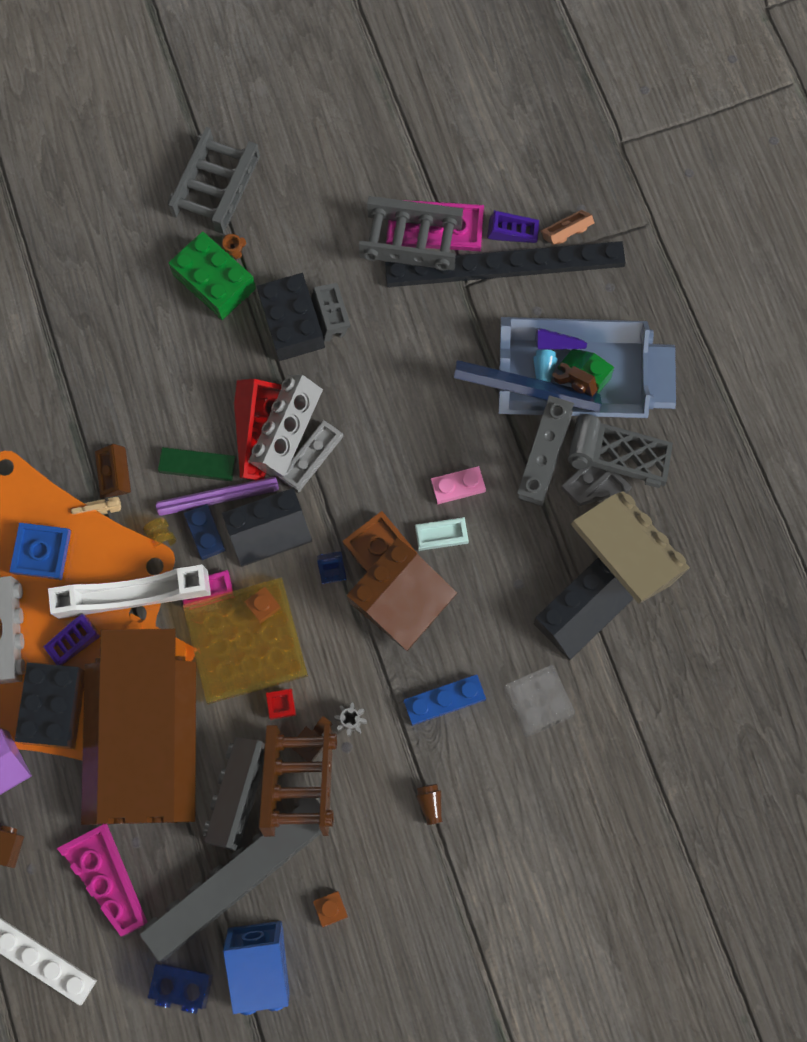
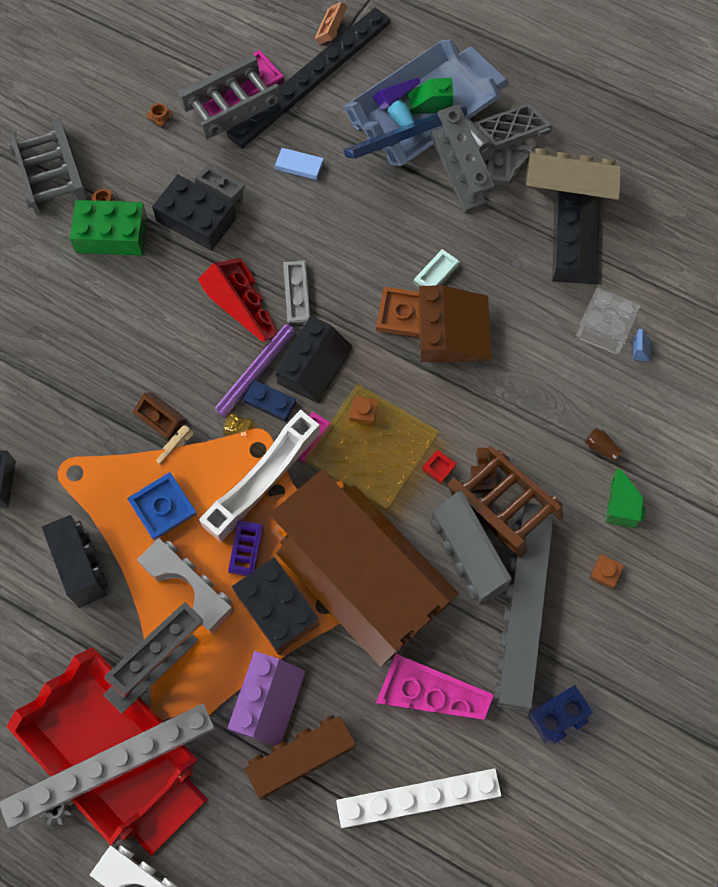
camera: 45 degrees left, 5 degrees down
dark green tile [158,447,236,482] -> none
blue slope [223,921,290,1015] -> none
light grey brick [248,375,323,477] -> none
clear blue slope [317,551,347,584] -> none
light grey gear [334,703,367,737] -> none
blue plate [404,675,486,726] -> none
bright pink plate [431,466,486,505] -> none
dark purple slope [487,210,539,243] -> none
reddish brown plate [552,363,598,397] -> none
none -> dark orange plate [147,103,173,126]
none -> light blue tile [275,148,324,180]
none -> green slope [605,469,646,529]
none -> medium blue slope [633,329,651,362]

